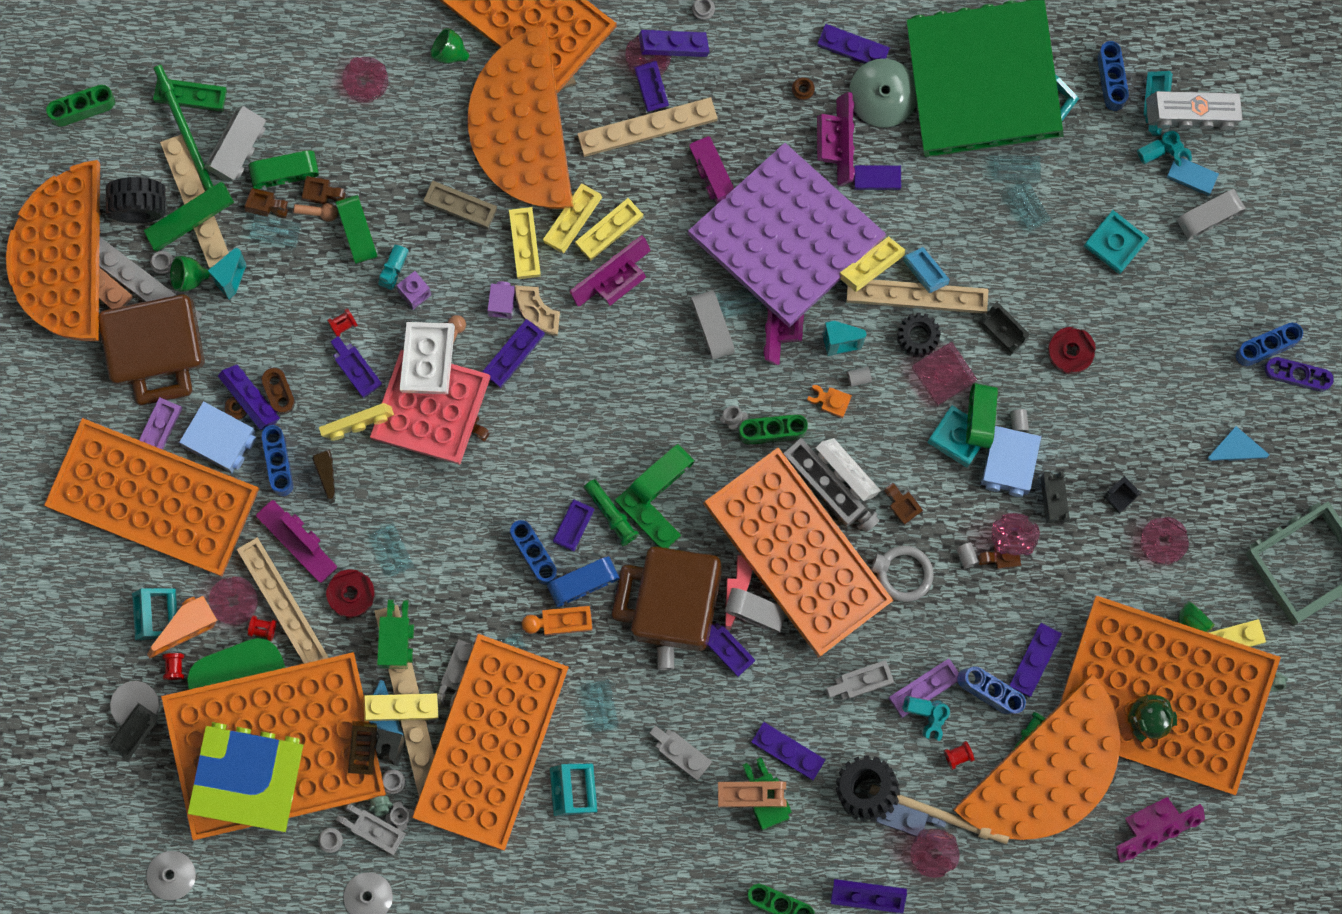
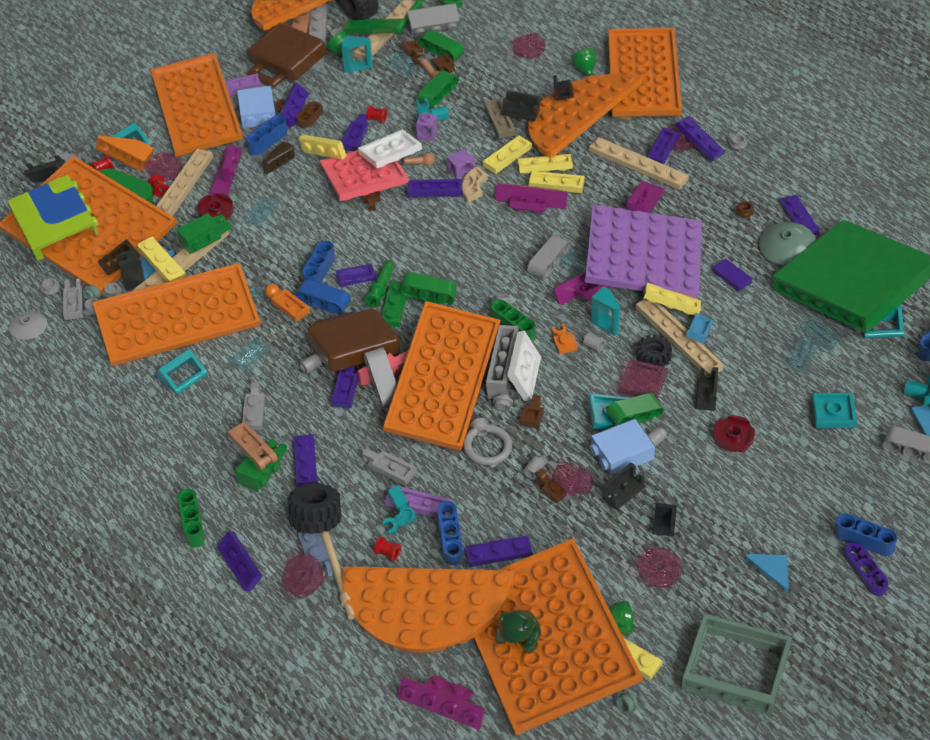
camera: 60 degrees right, 30 degrees down
magenta bracket [817,92,855,186] -> none
none -> pearl dark grey hinge [502,90,541,121]
none -> black panel [553,75,574,101]

